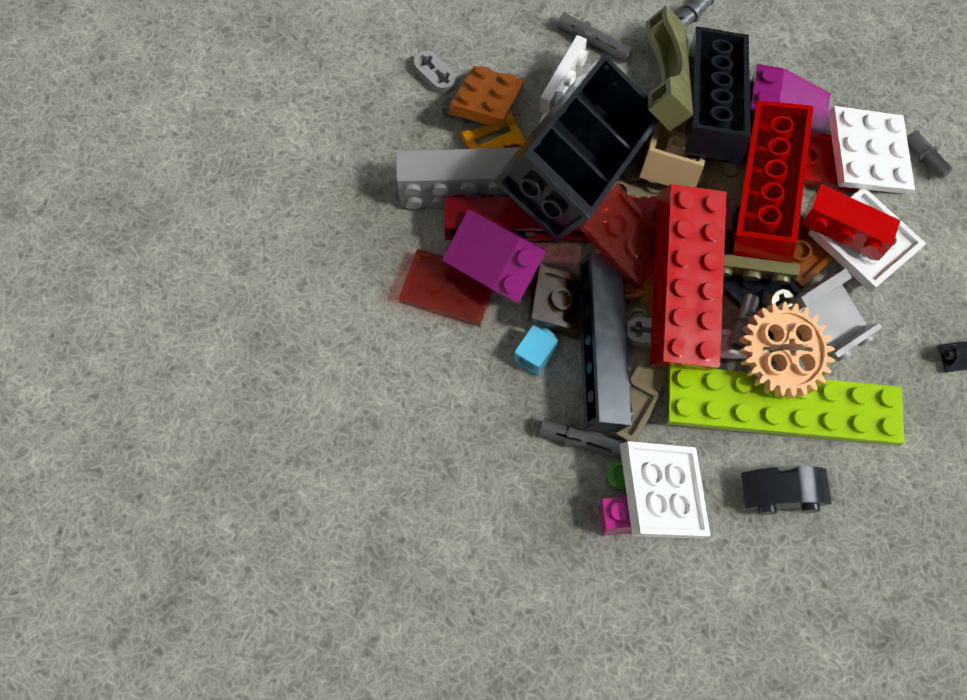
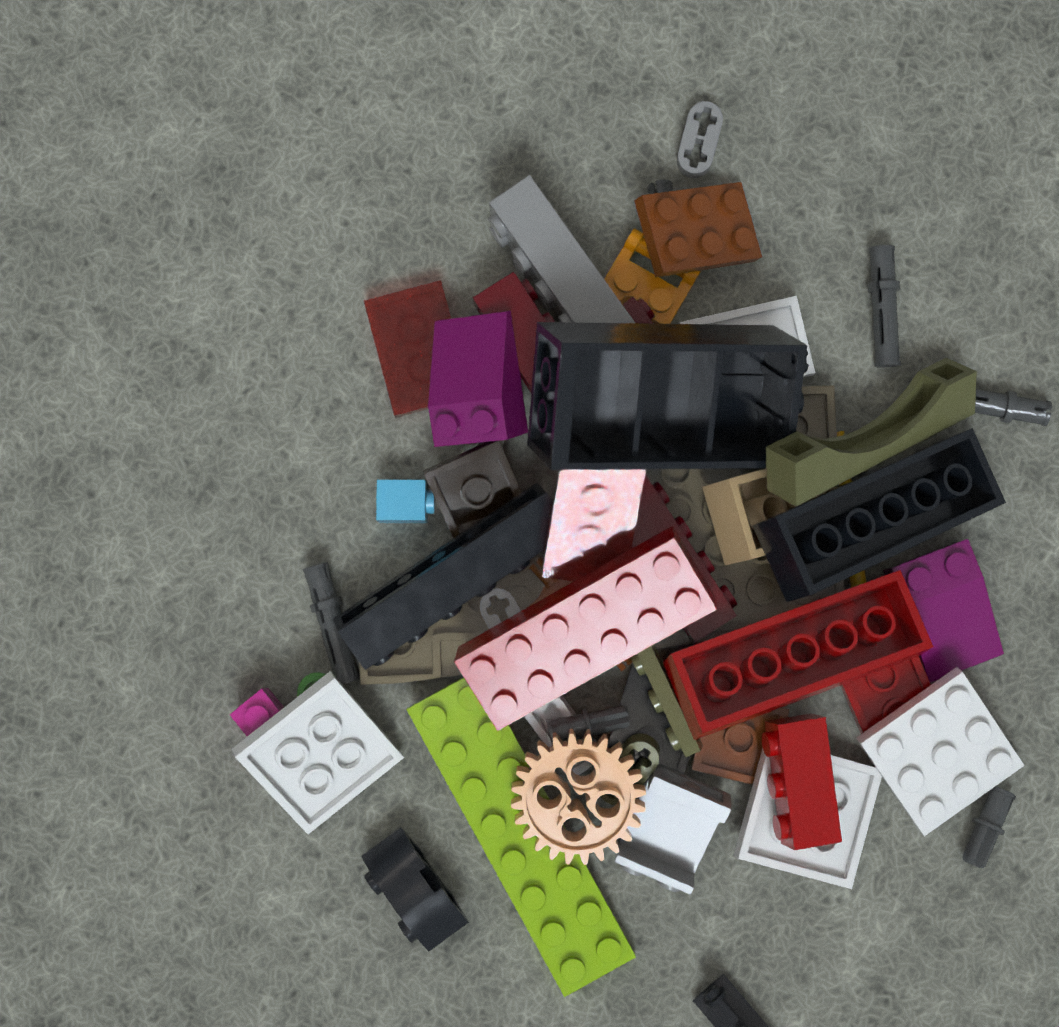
camera: 60 degrees right, 15 degrees up
white plate [539,35,588,115] -> none

